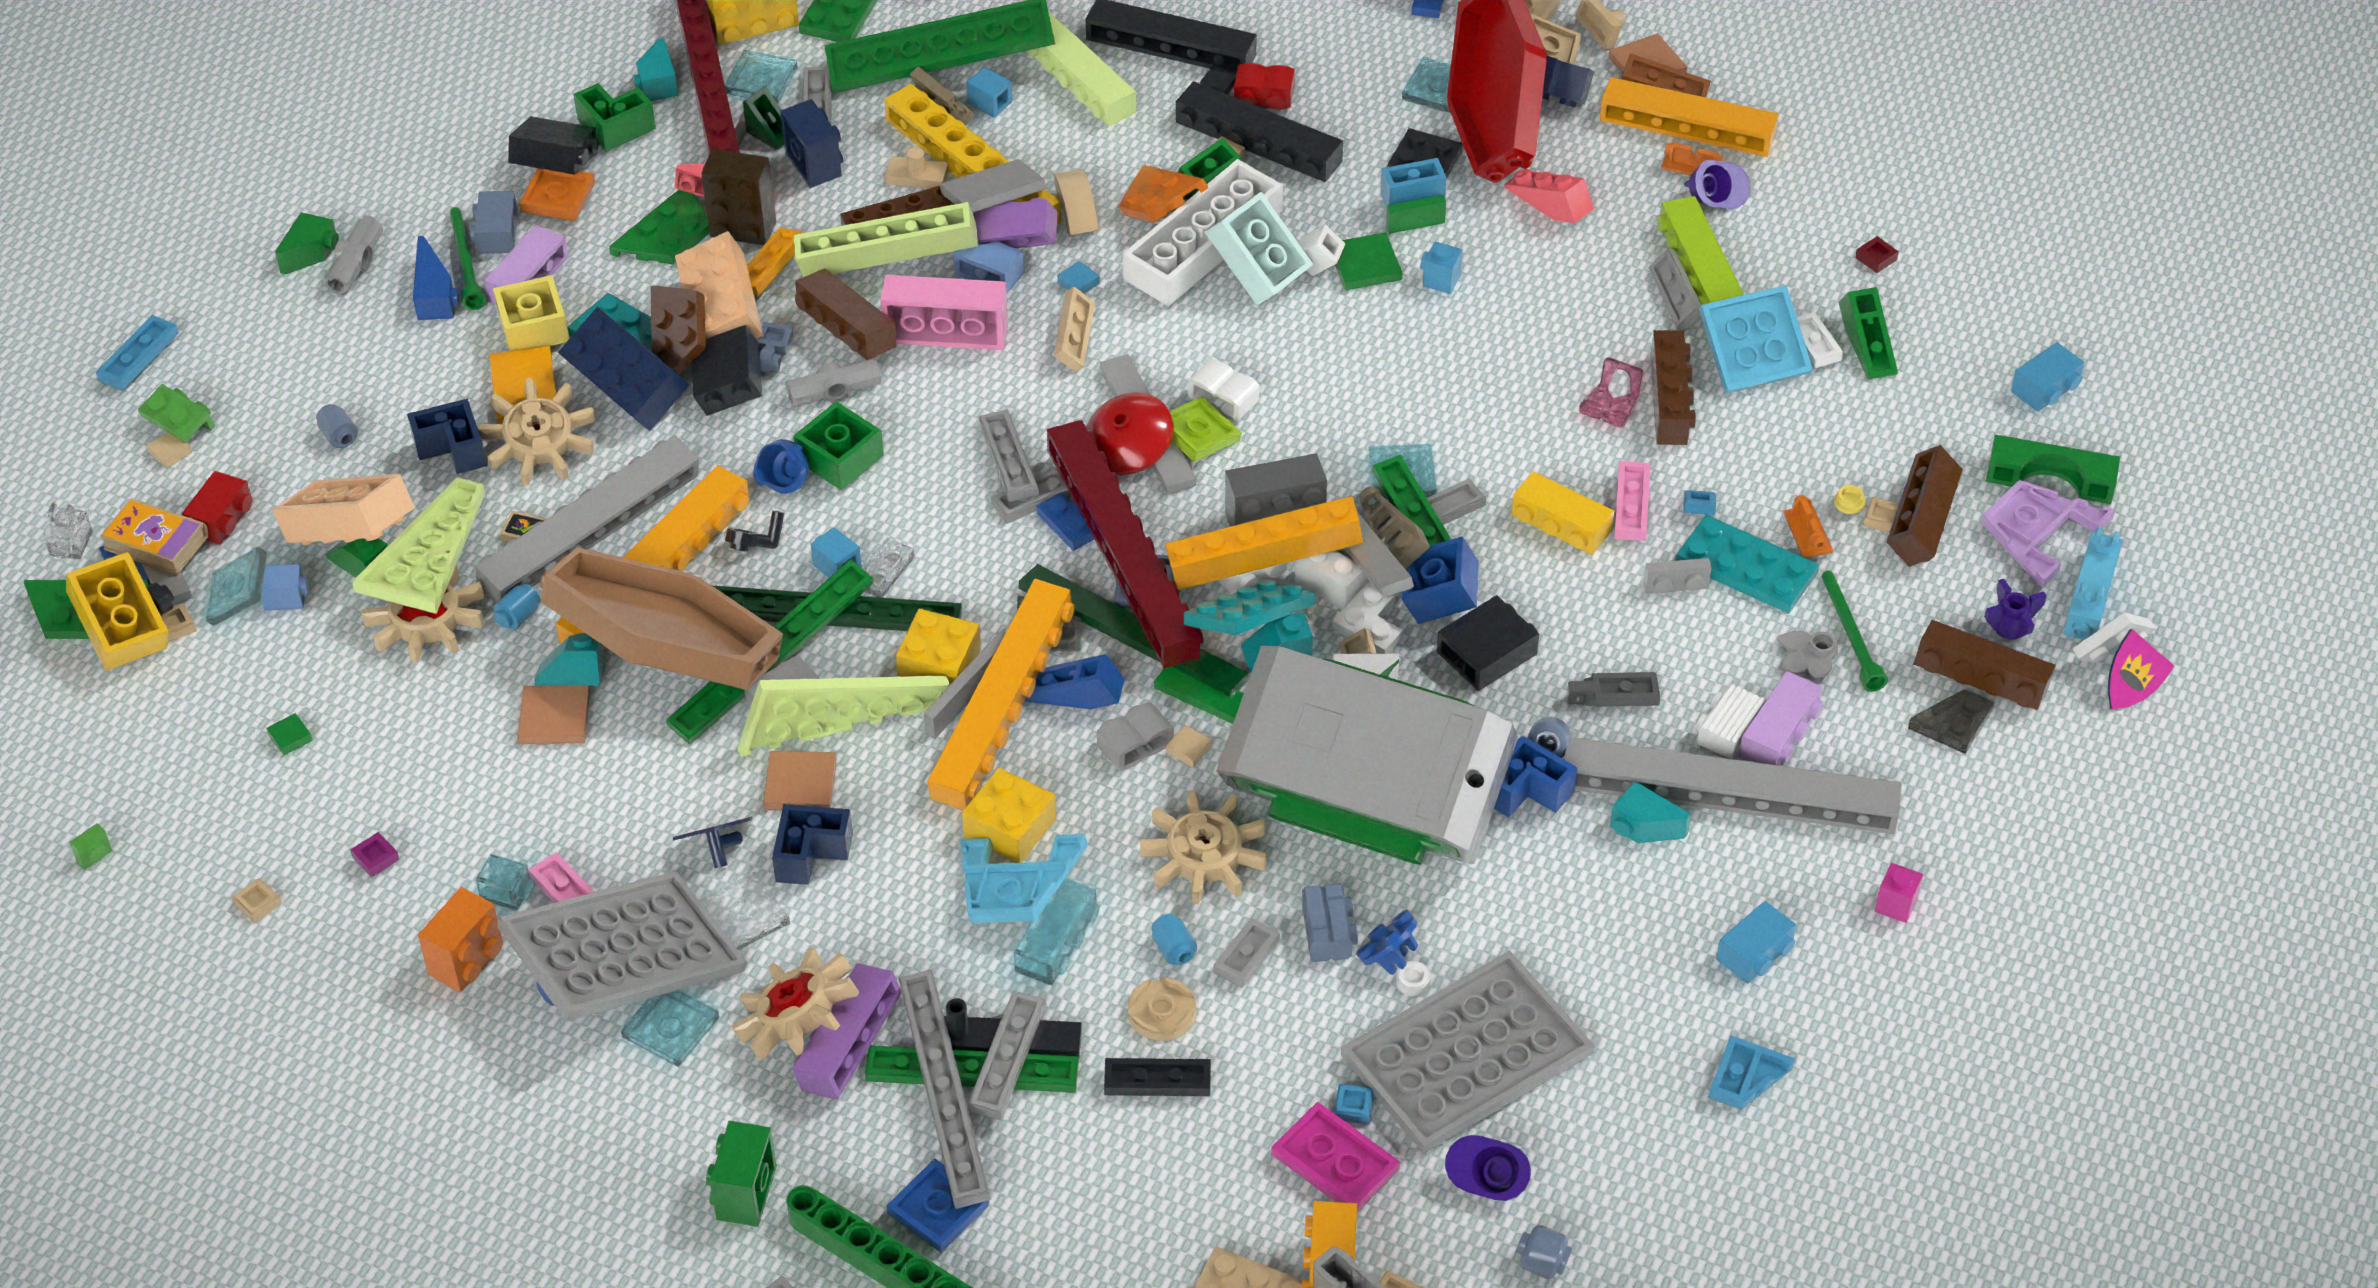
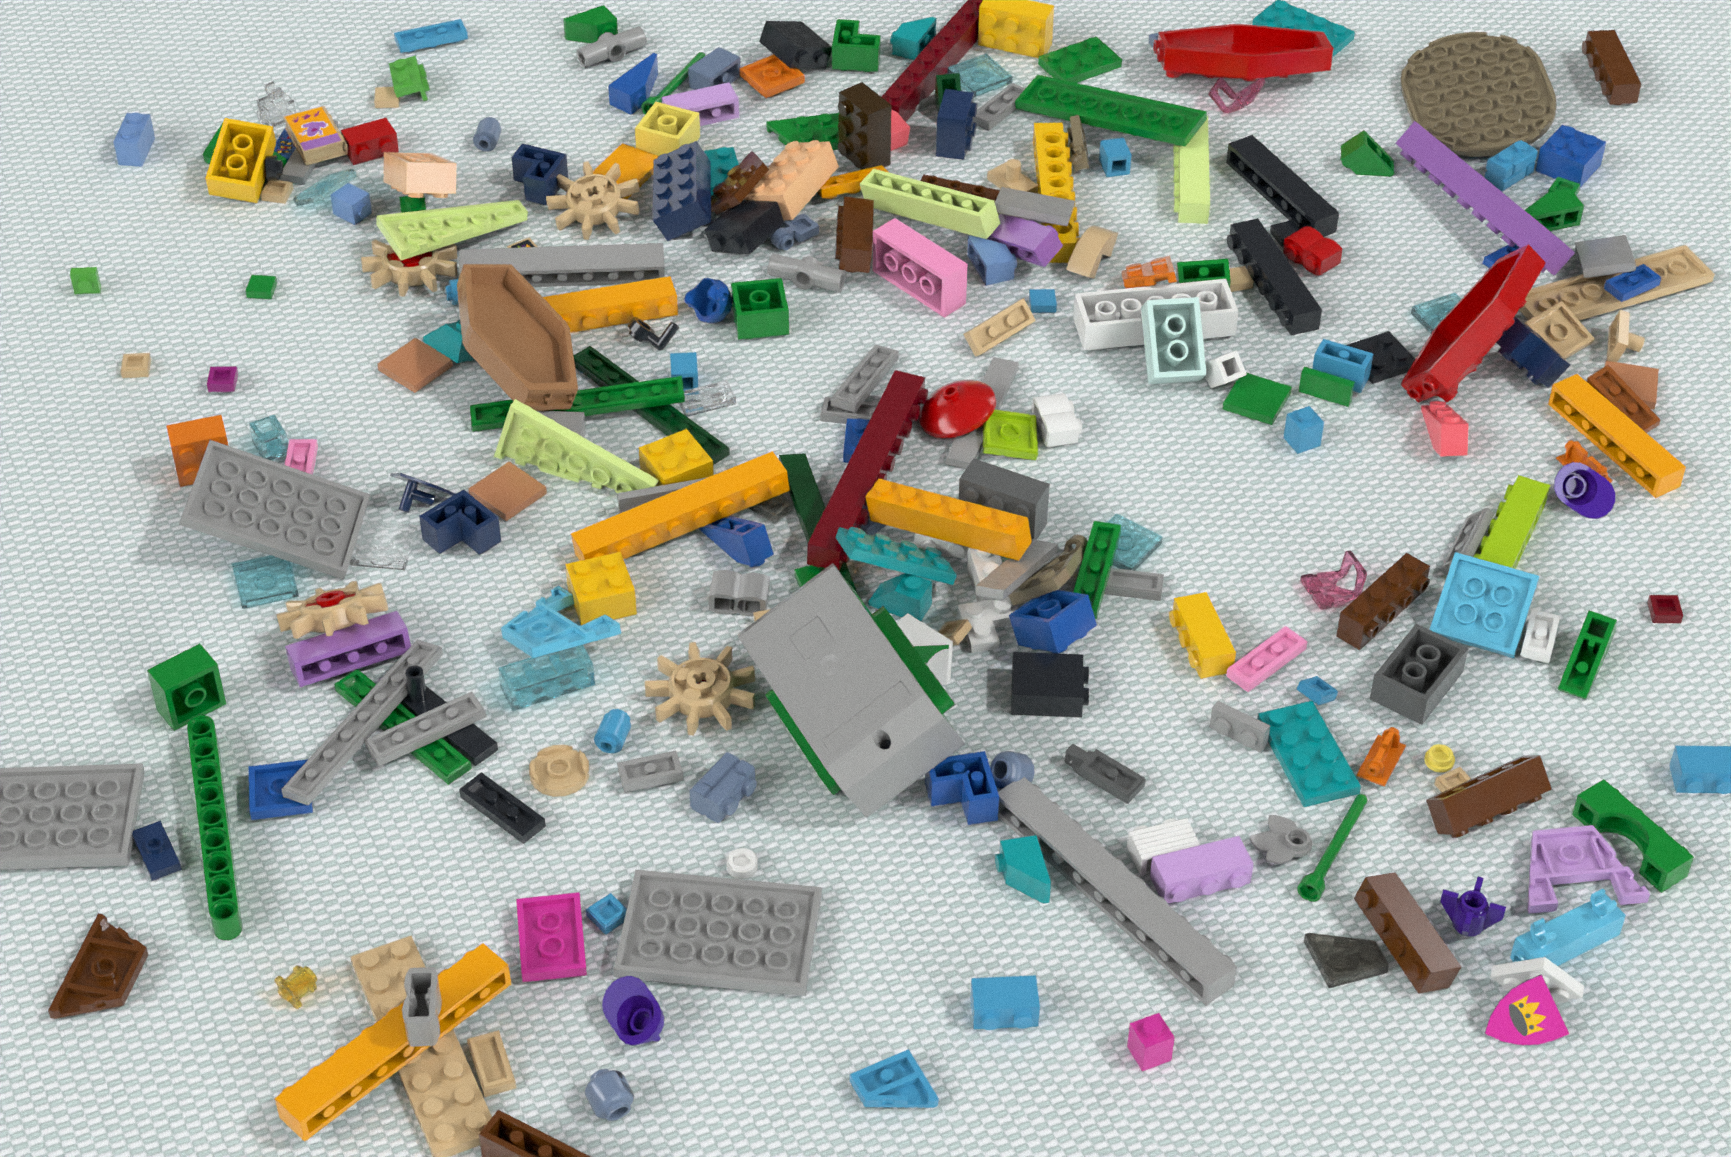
camera: 40 degrees right, 5 degrees down
blue plate [1356,910,1418,975] -> none
none -> dark grey brick [1370,624,1468,725]

